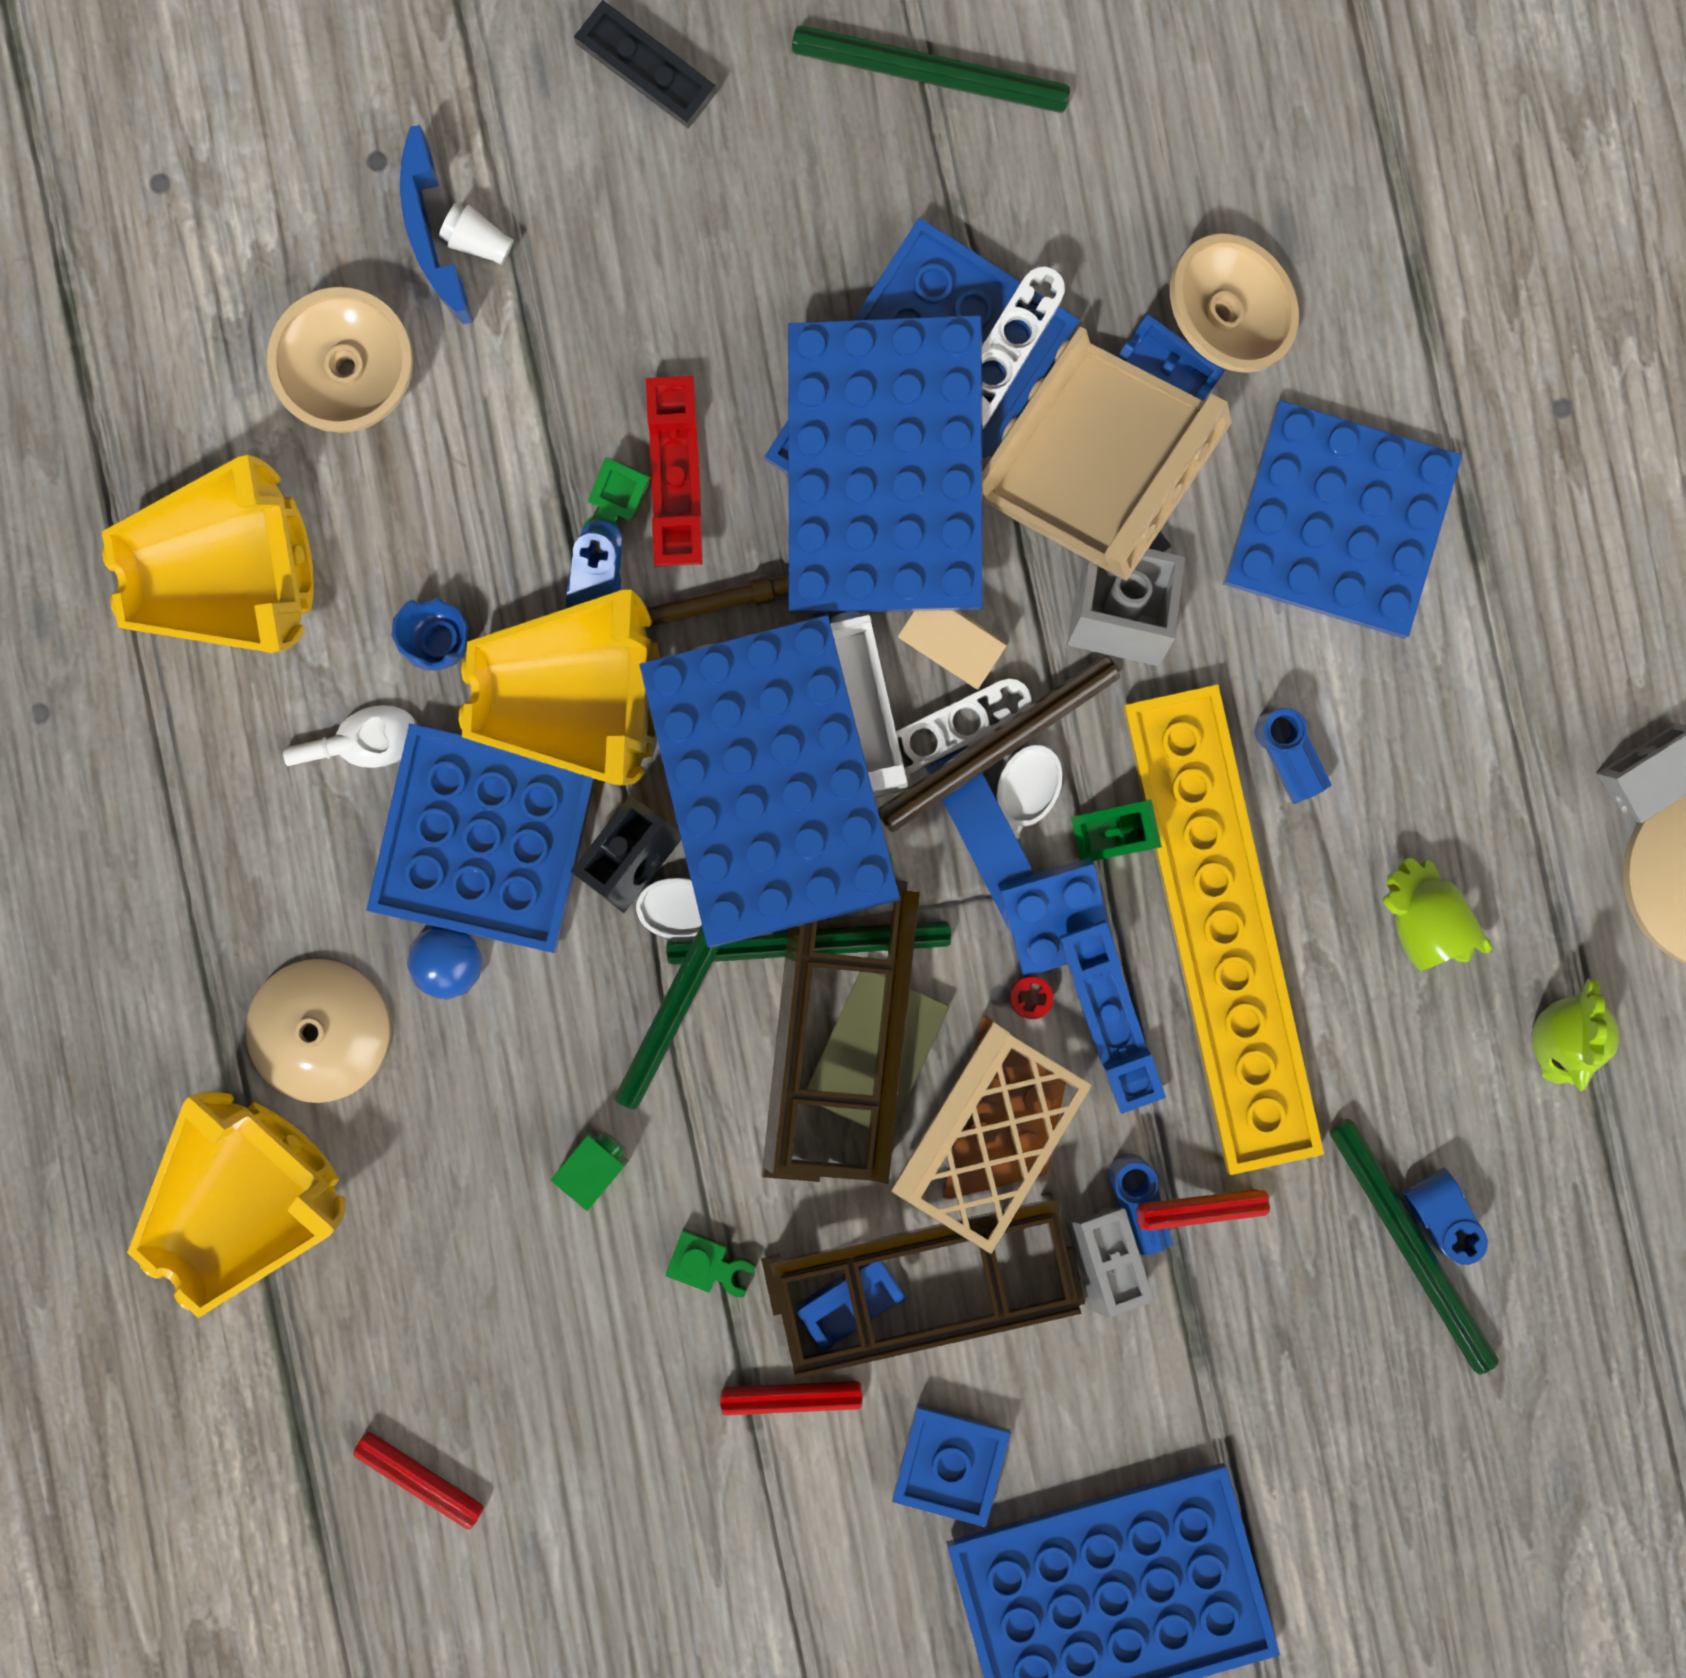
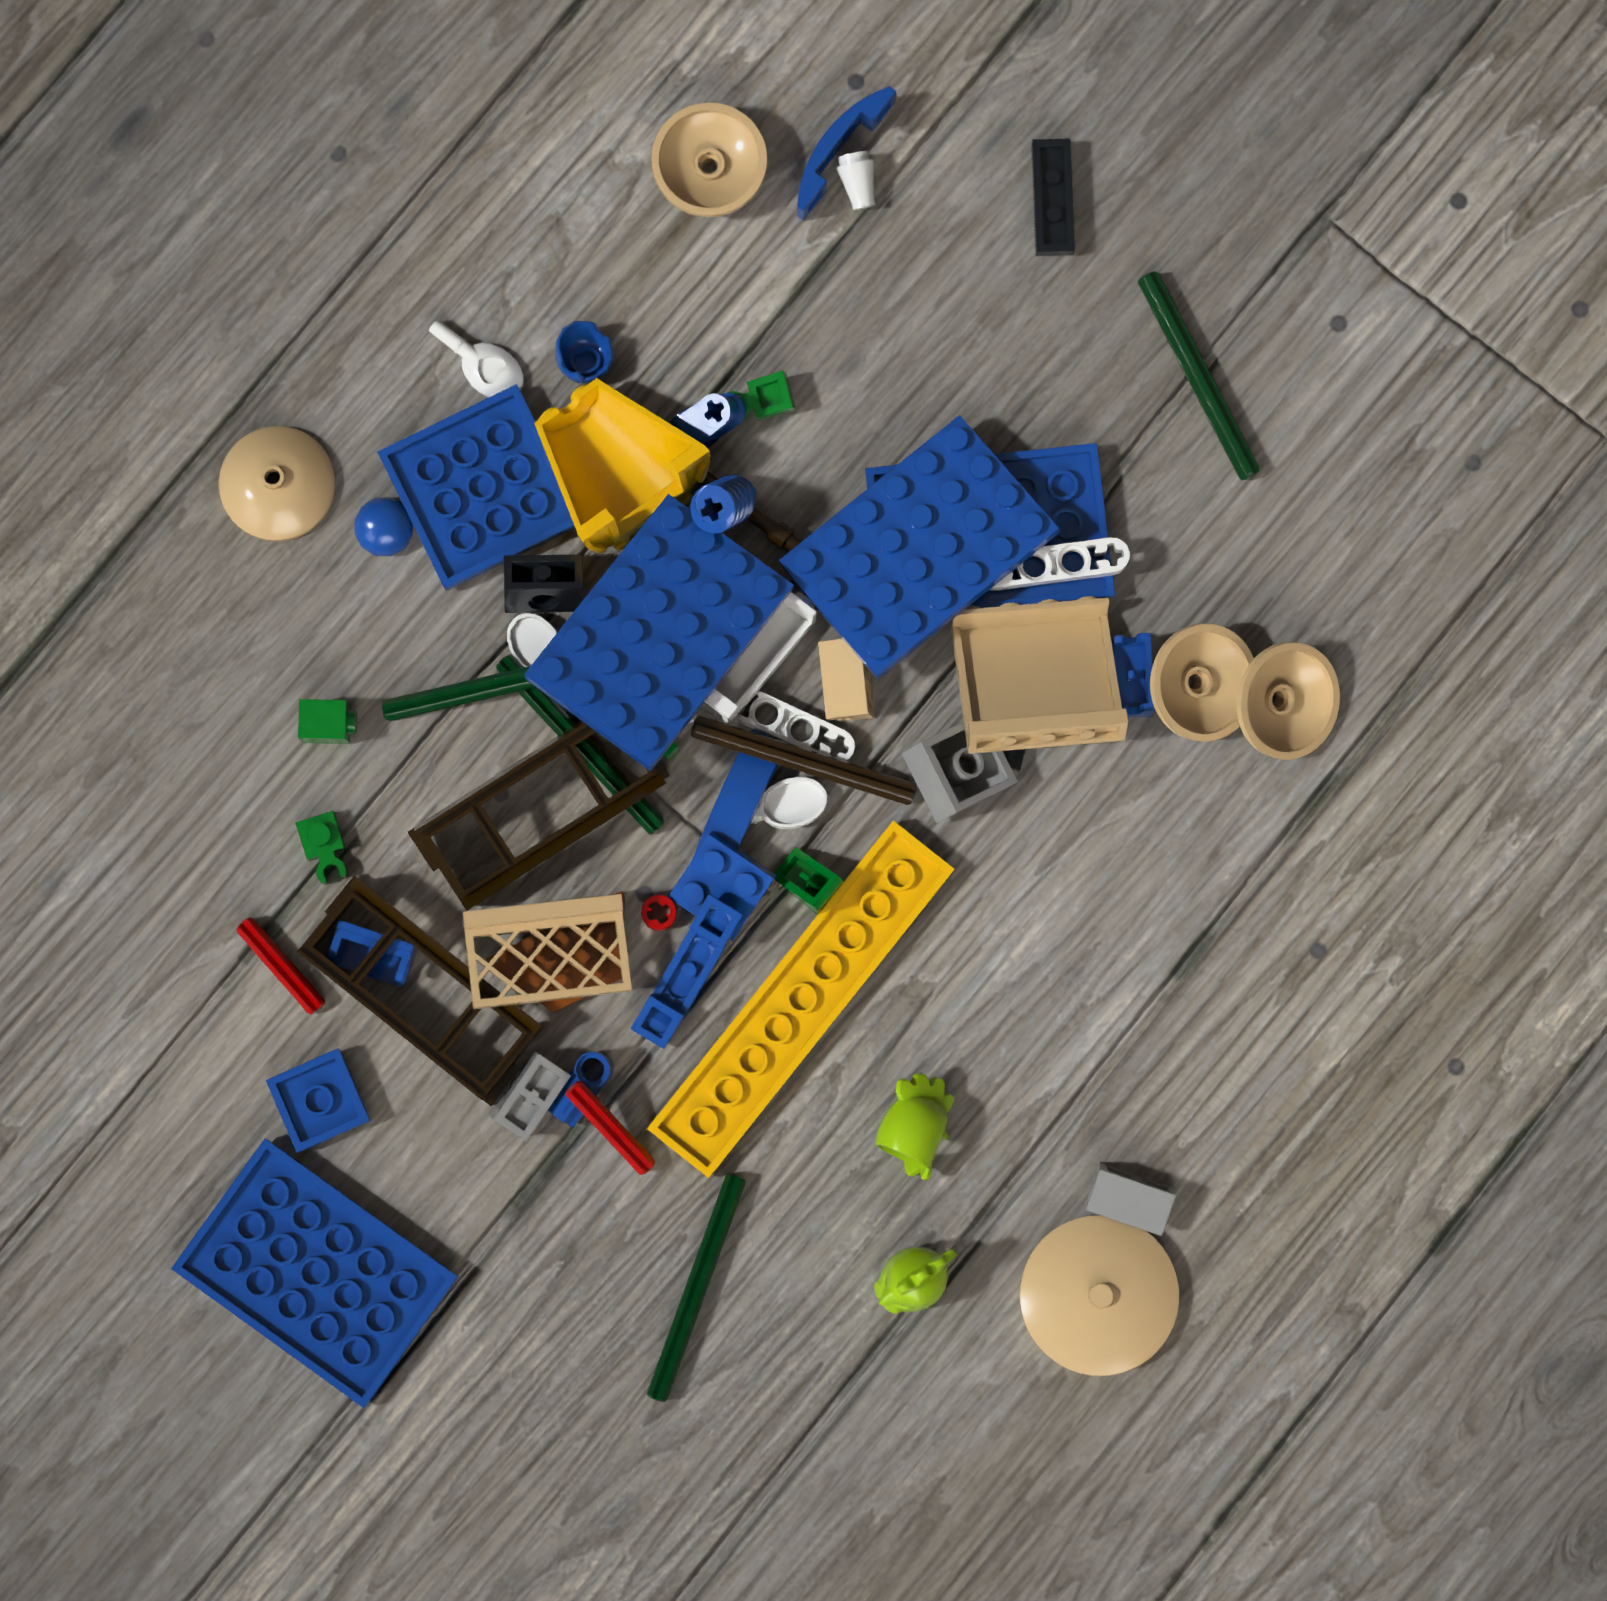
camera: 60 degrees right, 5 degrees down
yellow cone [102,455,314,653] -> none
yellow cone [127,1092,346,1318] -> none
red axle [353,1432,484,1530] -> none
red slope [646,375,703,567] -> none
olive tile [806,972,949,1128] -> none
blue plate [1223,400,1462,639] -> none
blue piece [1254,708,1332,804] -> none
blue piece [1402,1167,1488,1265] -> none
none -> blue piece [690,475,756,534]
none -> tan dish [1237,642,1340,760]

